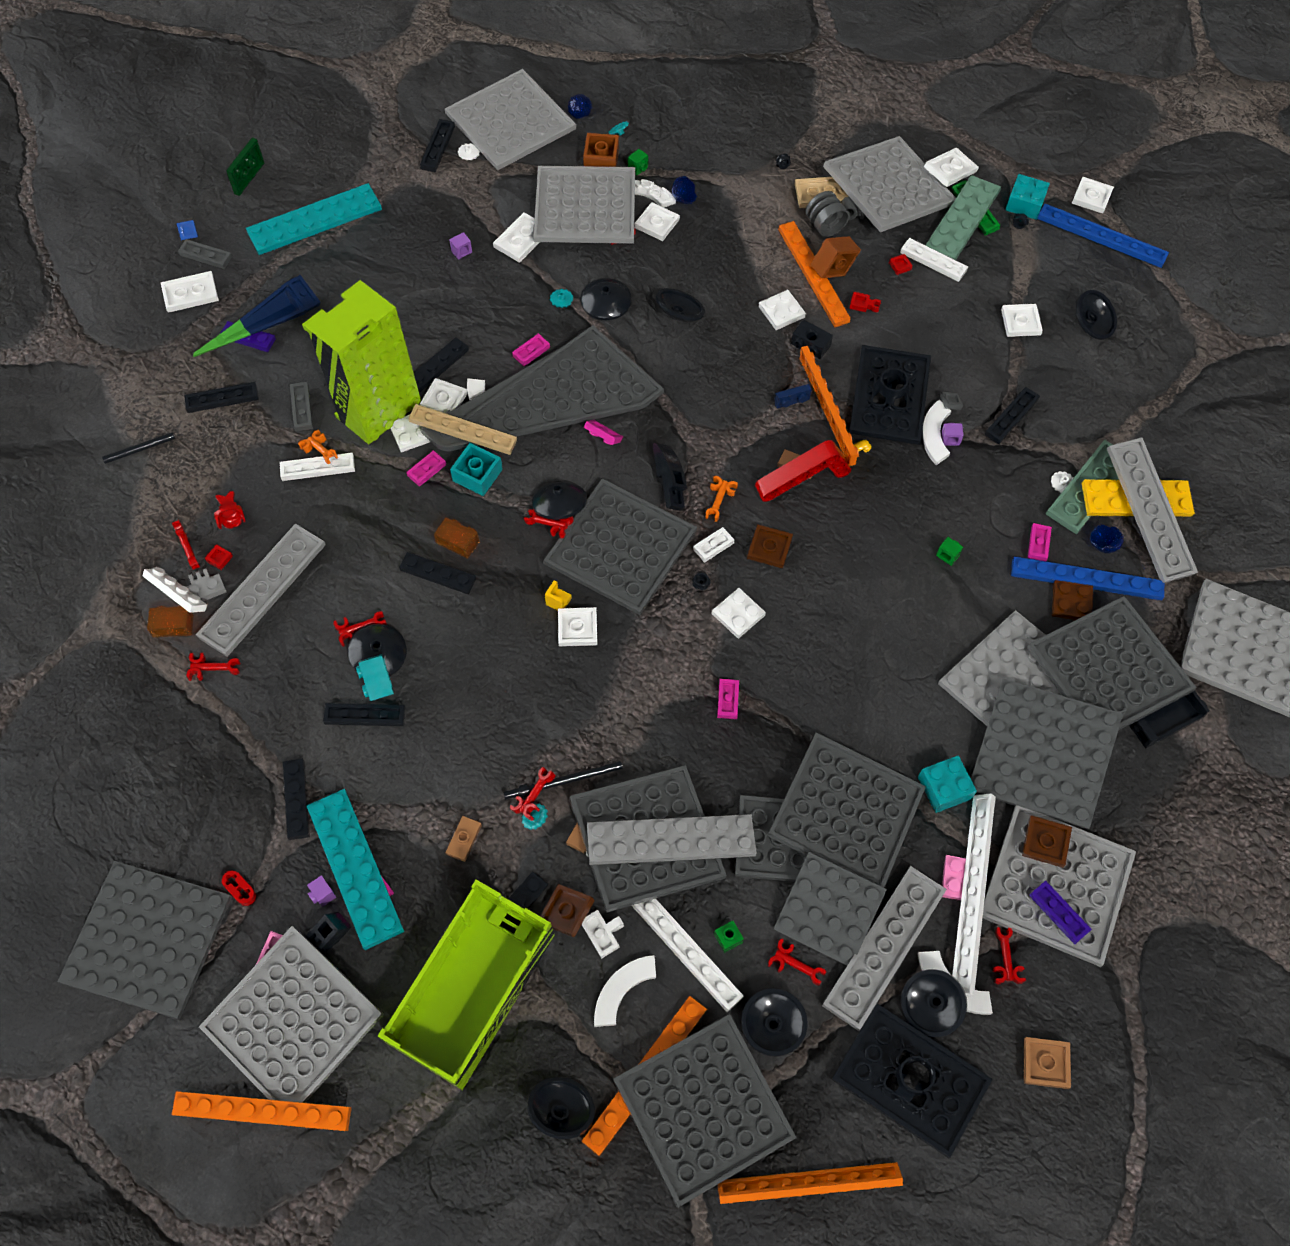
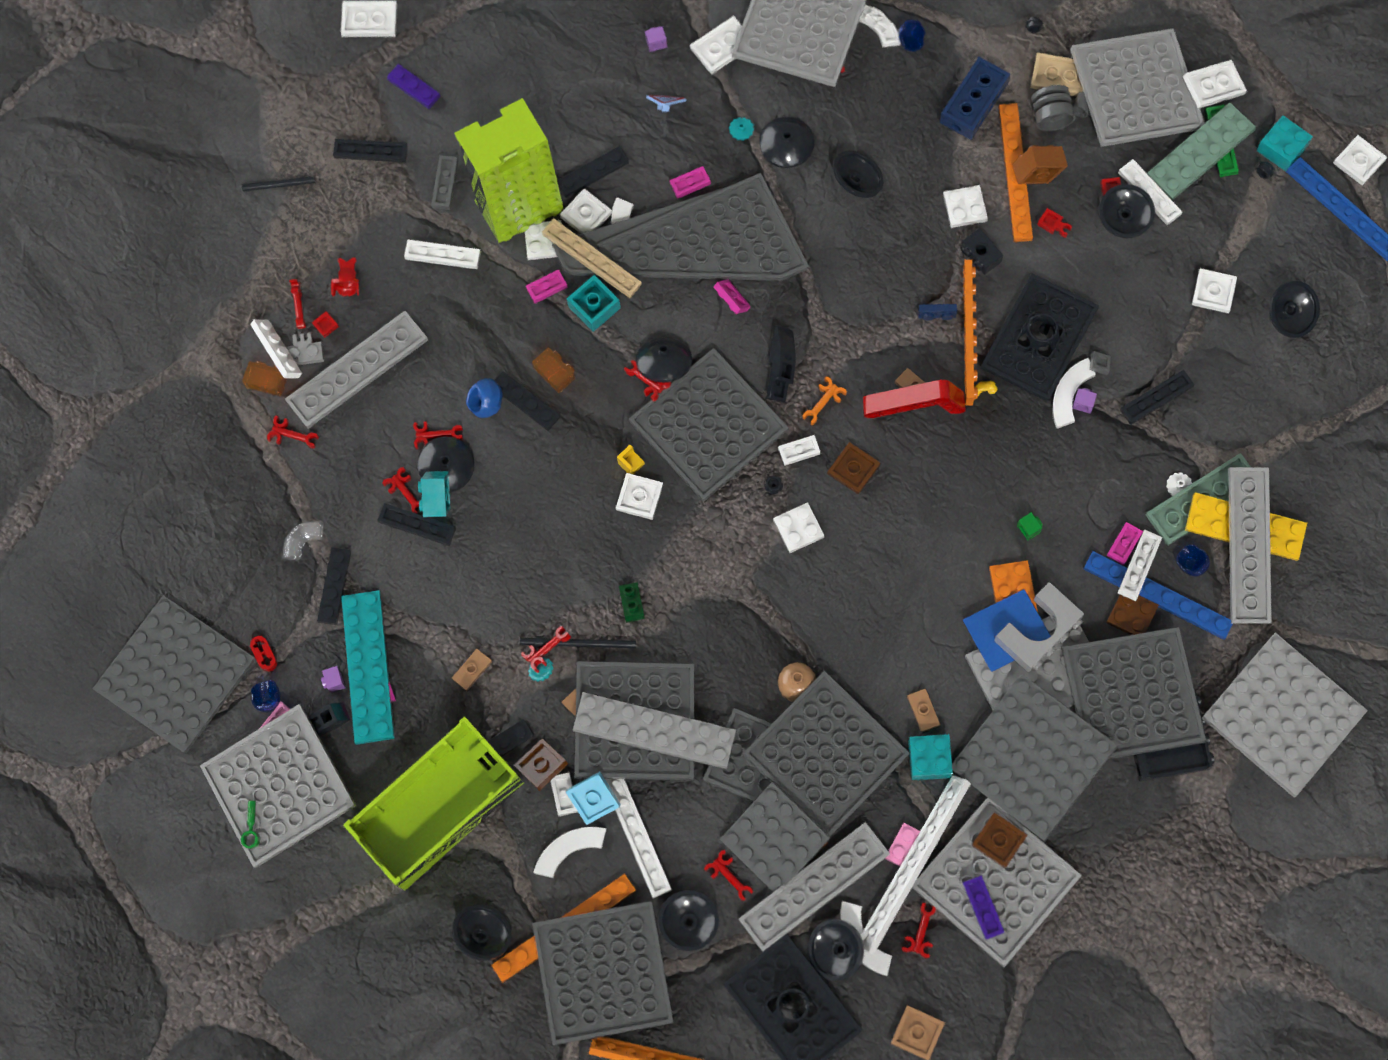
camera: 25 degrees right, 10 degrees up
orange plate [172,1091,351,1131] -> none
dark blue plate [193,275,321,357] -> none
orange bar [298,430,338,464] -> none
white plate [635,202,680,241] -> none
green plate [714,921,744,953] -> none
dark pink plate [717,679,739,719] -> none
none -> green piece [241,801,260,849]
none -> clear blue hair [251,680,281,712]
none -> clear cylinder [282,521,324,560]
none -> red bar [382,467,419,514]
none -> blue piece [466,378,503,418]
none -> medium azure plate [566,772,621,825]
none -> dark green plate [619,582,645,623]
none -> light blue piece [647,95,686,112]
none -> medium nougat cylinder [778,662,816,702]
none -> medium nougat plate [907,689,940,733]
none -> dark blue brick [940,57,1010,140]
none -> blue piece [963,590,1051,672]
none -> orange plate [989,560,1038,613]
none -> light grey arch [994,582,1084,673]
none -> black dish [1099,184,1155,238]
none -> white plate [1118,530,1162,601]

